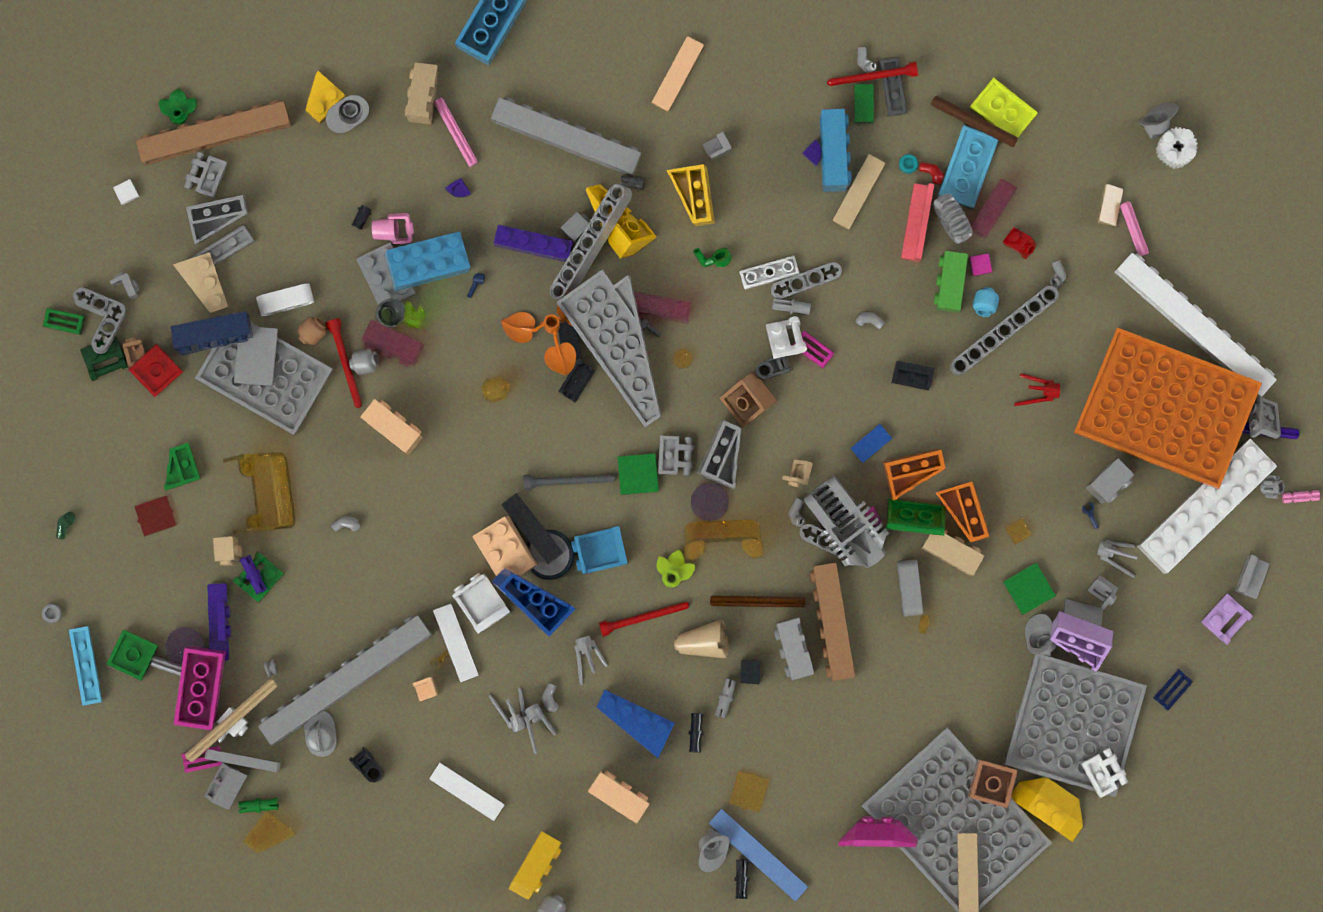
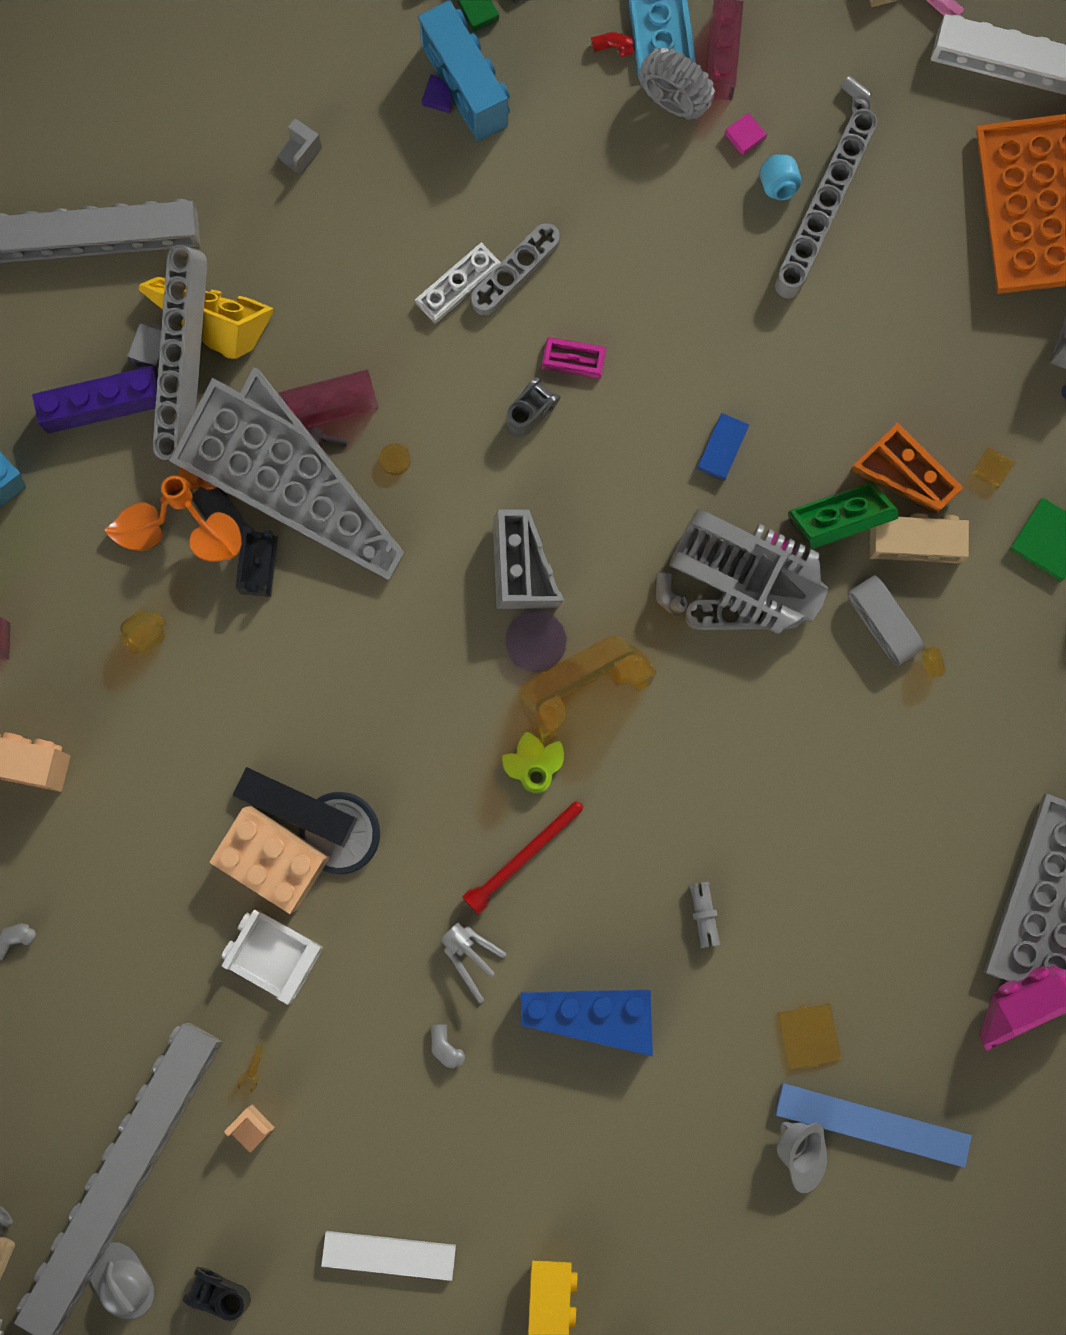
camera: 30 degrees left, 5 degrees down
white tile [433,604,479,683] -> none
dark blue hand [467,273,485,298] -> none
light grey plant [489,688,527,733] -> none
blue wedge [491,568,576,637] -> none
dark grey piece [523,474,616,490] -> none
light grey plant [523,704,557,754] -> none
dark azure panel [571,526,628,575] -> none
light nougat brick [588,770,650,824] -> none
green tile [617,453,659,495] -> none
dark grey pin [620,175,645,191] -> none
light nougat tile [652,36,704,112] -> none
light grey plate [658,436,694,476] -> none
yellow wedge [666,164,715,227] -> none
tan cone [674,620,729,659] -> none
black pin [688,713,704,753] -> none
green plate [693,248,732,267] -> none
reddish brown axle [710,595,805,608] -> none
medium nougat slope [720,371,777,428] -> none
black pin [734,860,750,899] -> none
black panel [740,660,761,684] -> none
white plate [766,316,807,359] -> none
light grey axle [772,298,811,315] -> none
light grey wedge [773,618,814,680] -> none
tan bracket [782,459,813,487] -> none
medium nougat brick [810,563,855,681] -> none
tan tile [833,154,885,230] -> none
light grey arm [856,312,885,329] -> none
orange wedge [883,448,946,500] -> none
black hinge [891,361,934,391] -> none
teal tile [899,154,918,174] -> none
coral fence [901,183,934,262] -> none
bright green brick [933,251,968,313] -> none
red bracket [1003,227,1036,259] -> none
red plant [1014,373,1060,406] -> none

